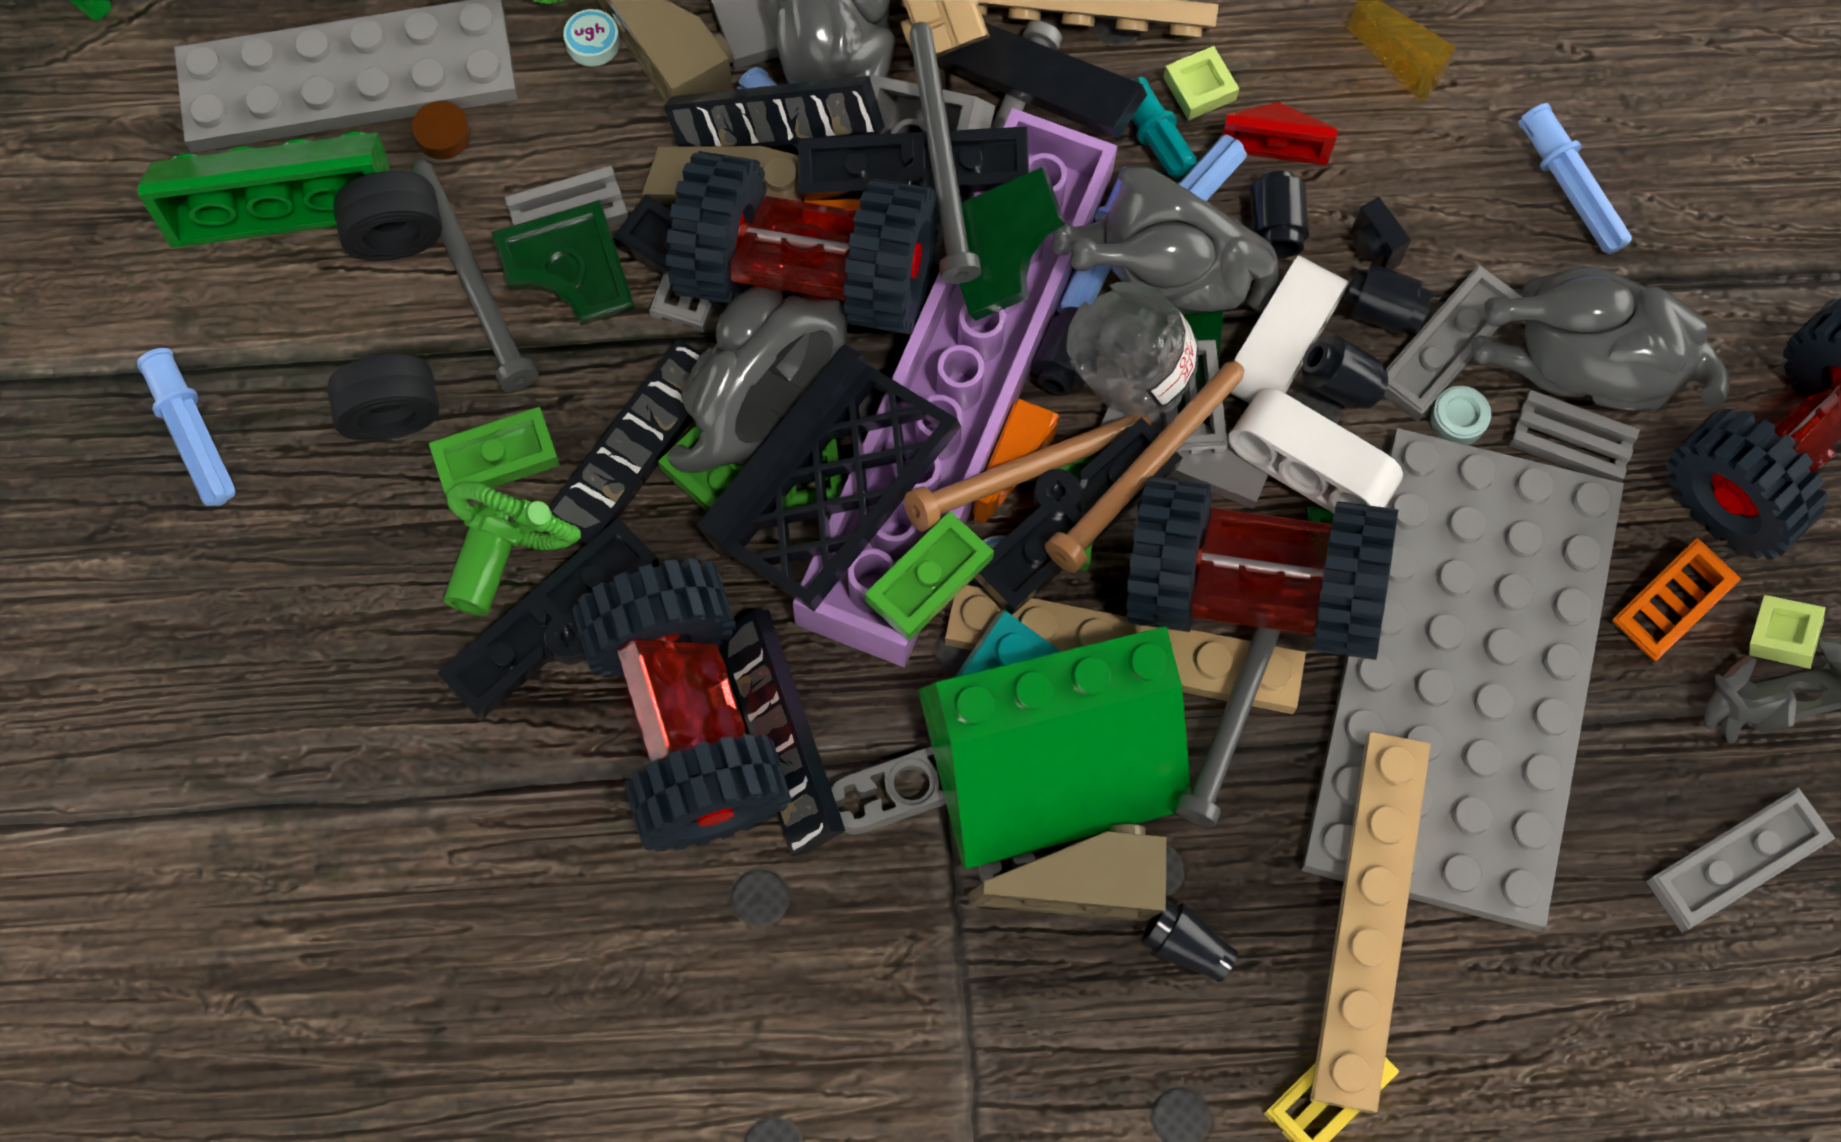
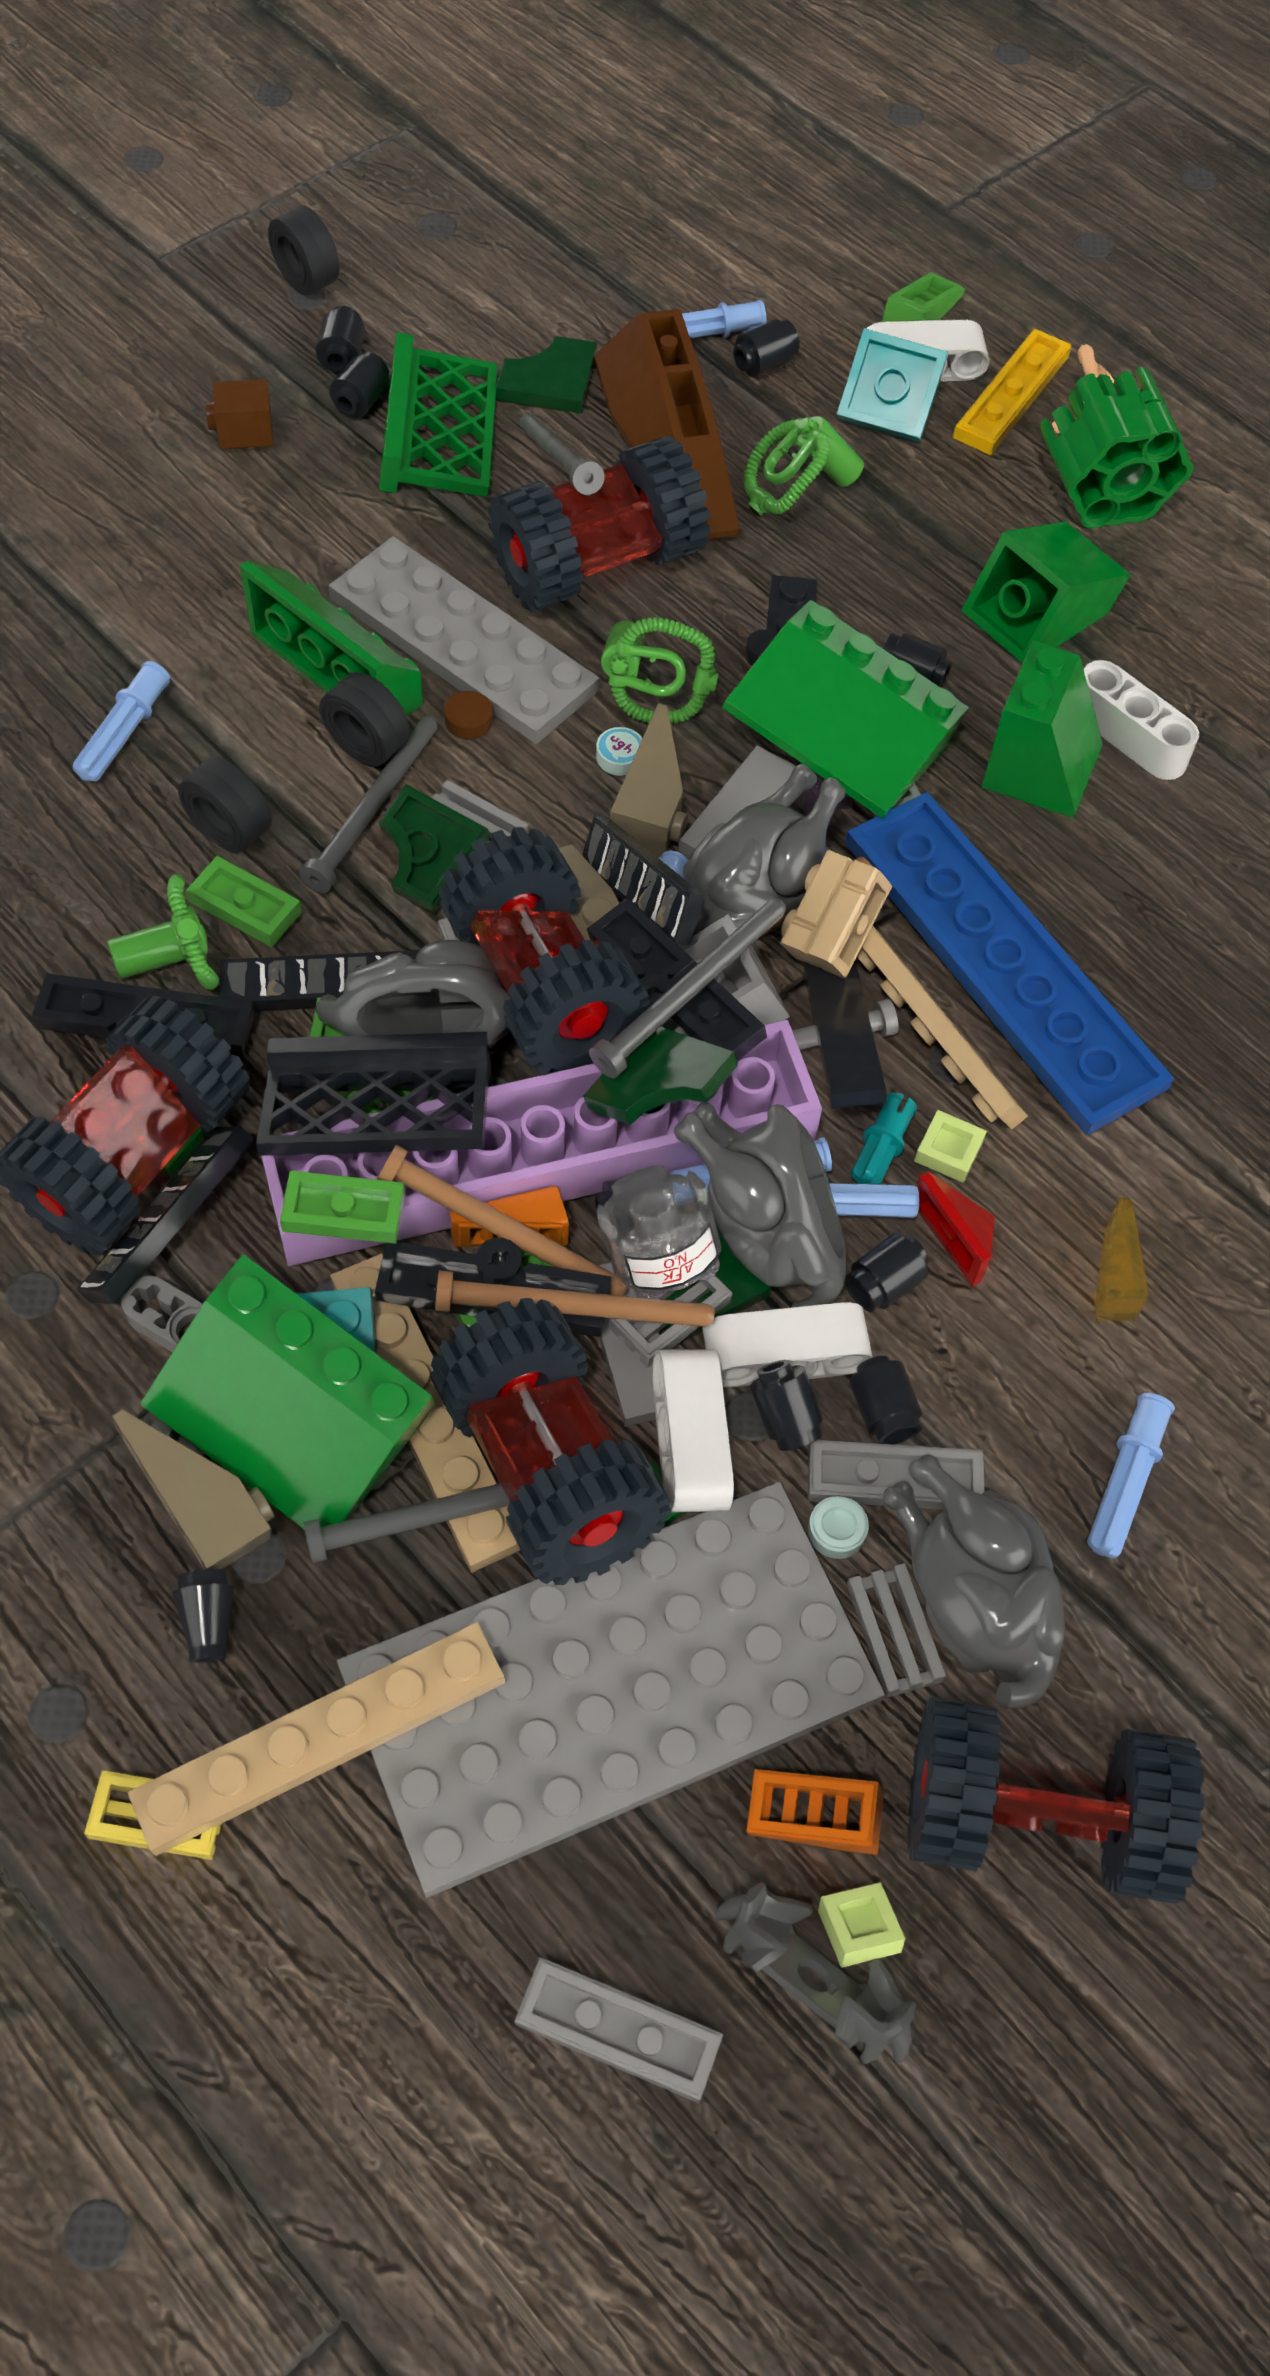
camera: 50 degrees right, 10 degrees down
black plate [1350,197,1411,270] -> none

